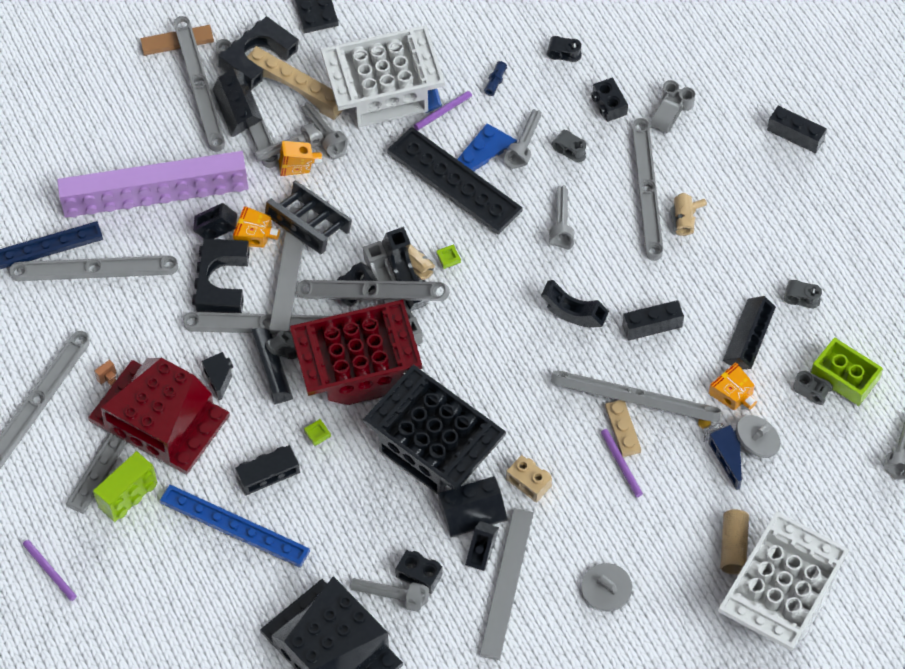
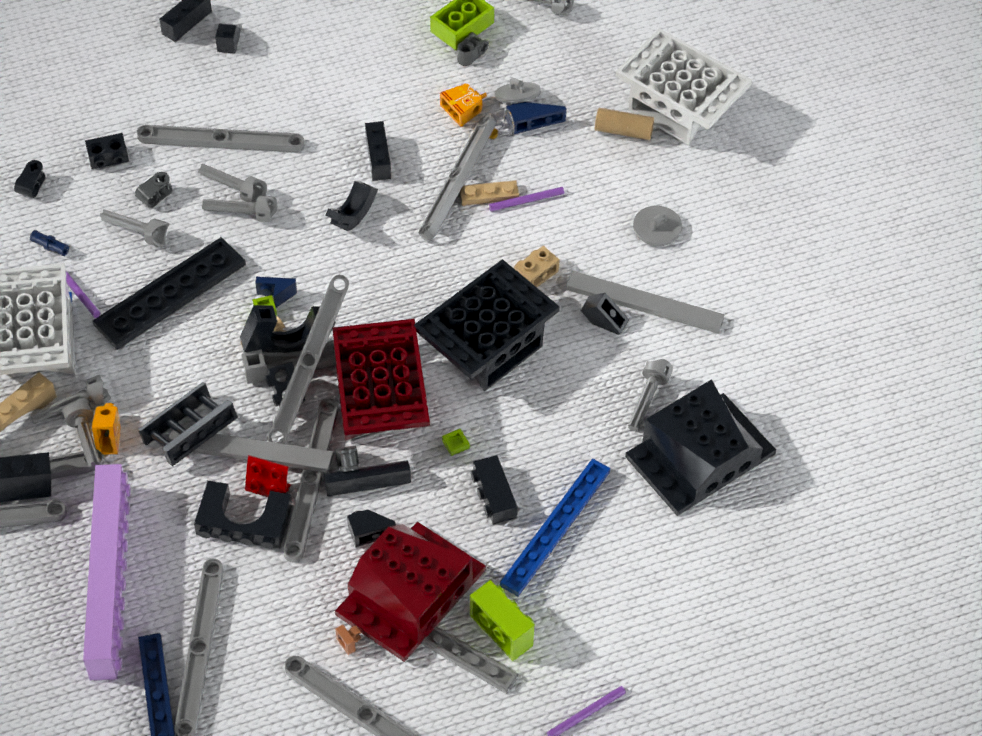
camera: 85 degrees left, 5 degrees down
black brick [193,203,237,239] -> none
light orange torso [233,206,280,248] -> none
black brick [395,550,443,594] -> none
black slope [438,476,508,538] -> none
blue wing [457,123,517,171] -> none
light grey piece [651,80,695,133] -> none
tan piece [670,193,707,236] -> none
black brick [723,296,776,369] -> none
dark grey piece [784,280,822,309] -> none
none -> light grey piece [198,164,267,202]
none -> black slope [215,23,242,54]
none -> red hinge [245,455,291,497]
none -> dark blue slope [255,276,297,308]

